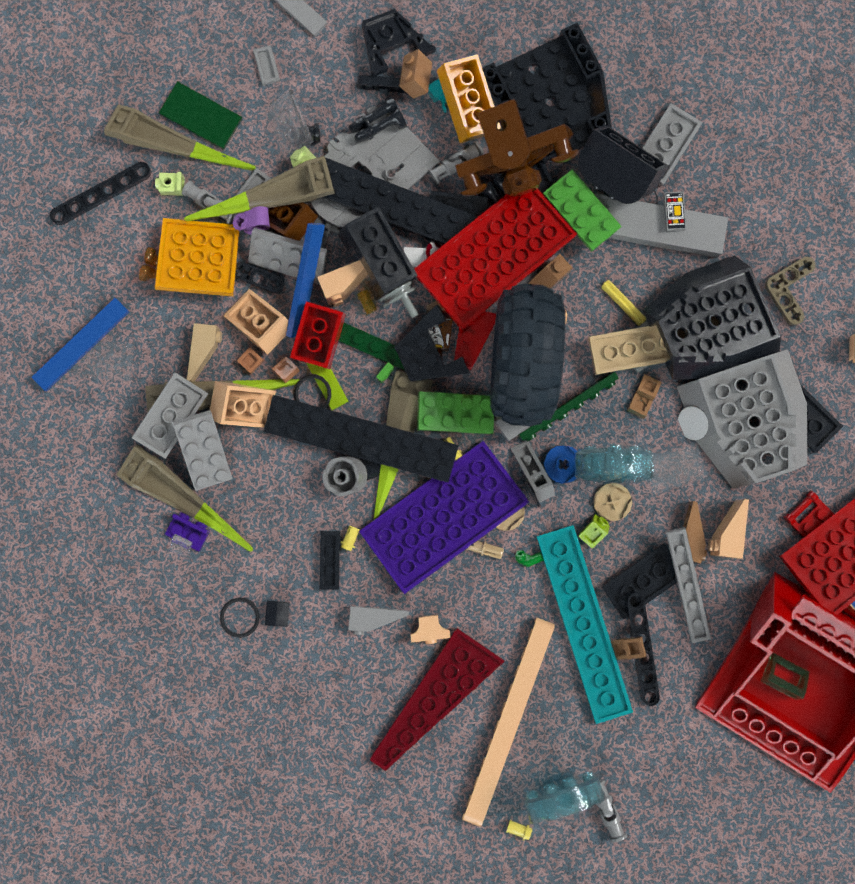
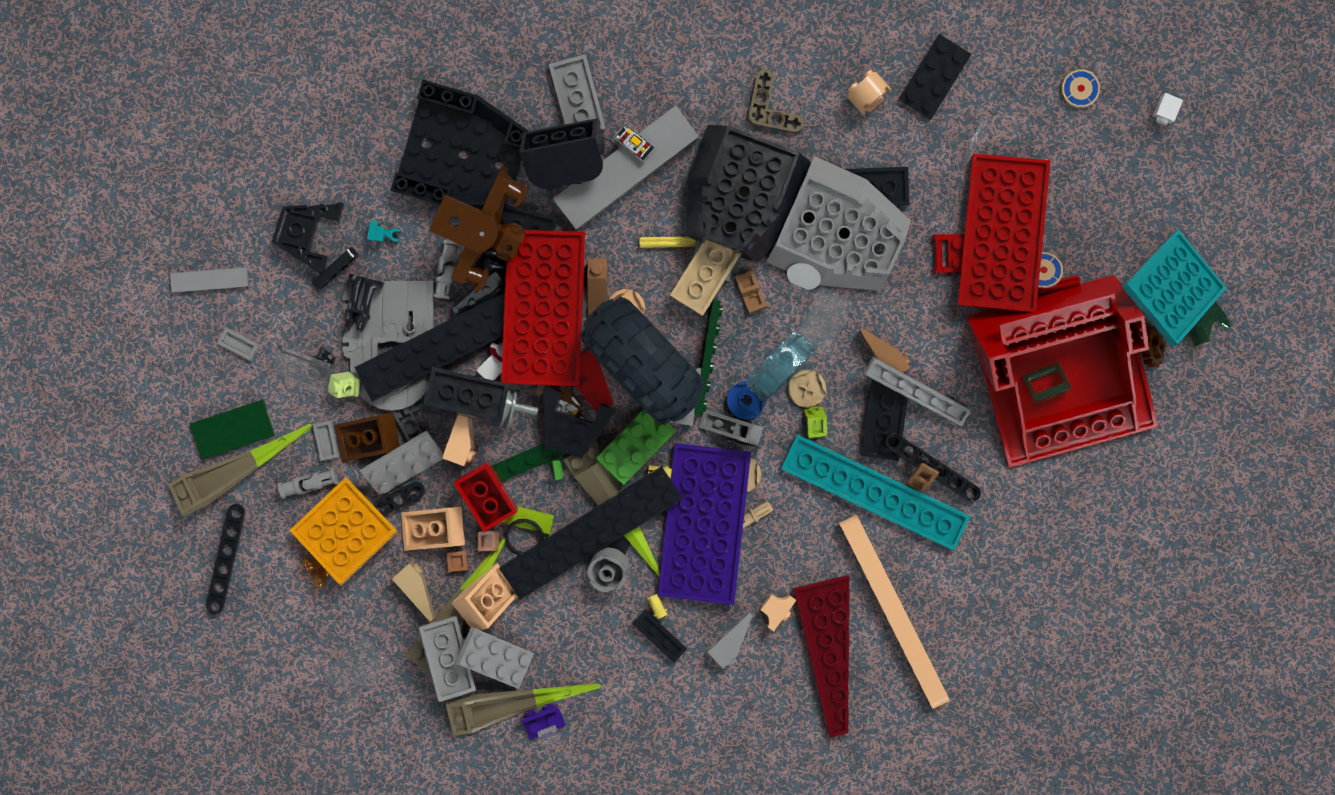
camera: 40 degrees left, 5 degrees up
blue tile [32,298,129,392] -> none
yellowish green brick [155,172,185,196] -> none
dark tan plate [184,156,335,221] -> none
black piece [220,597,260,638] -> none
medium lavender piece [233,206,270,235] -> none
black piece [265,600,290,627] -> none
blue tile [286,223,325,338] -> none
clear yellow pin [357,290,377,315] -> none
medium nougat brick [399,49,432,99] -> none
light orange brick [436,55,501,143] -> none
light yellow pin [506,820,532,840] -> none
green arm [515,550,544,567] -> none
clear light blue brick [522,771,606,824] -> none
bright green plate [543,169,622,252] -> none
light grey piece [588,779,627,843] -> none
light nougat slope [707,499,749,559] -> none

